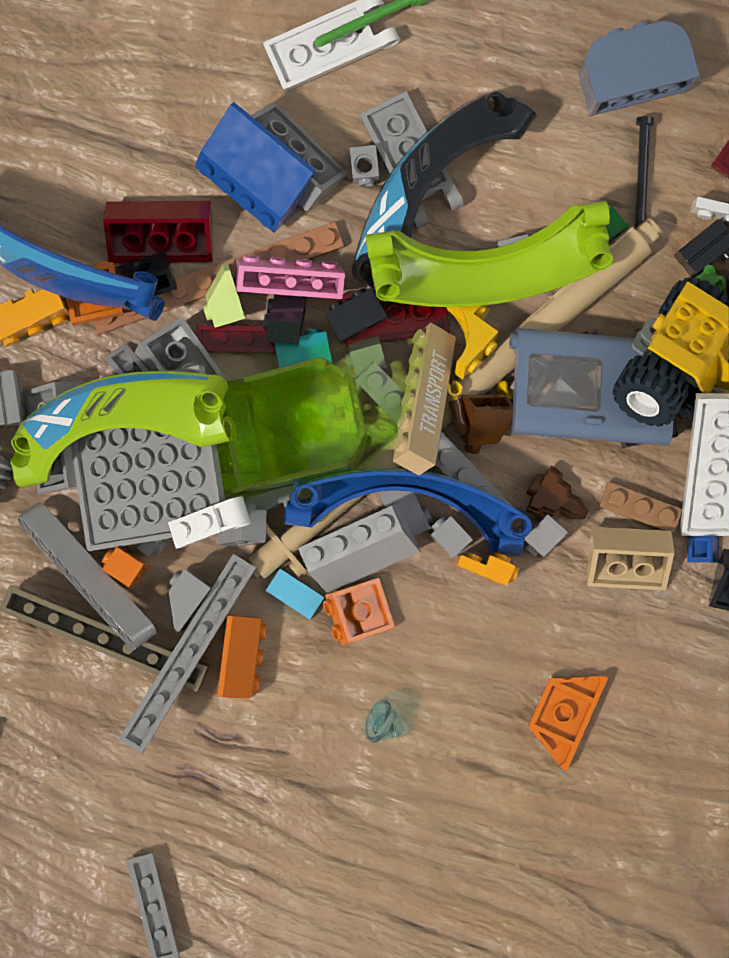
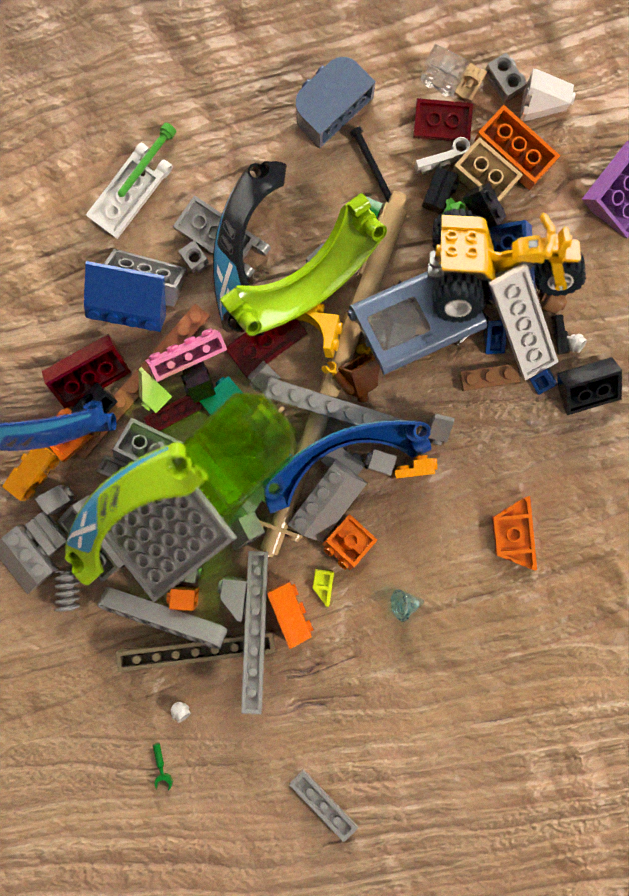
camera: 30 degrees left, 0 degrees up
white plate [168,496,251,549] -> none
medium azure tile [266,569,324,619] -> none
black brick [325,288,387,344] -> none
tan brick [393,323,456,475] -> none
reddish brown rock [526,466,589,519] -> none
tan slope [587,527,674,591] -> none
none -> light grey slope [35,485,75,515]
none -> white plate [171,702,191,723]
none -> neon yellow tile [312,569,334,607]
none -> blue slope [483,320,507,354]

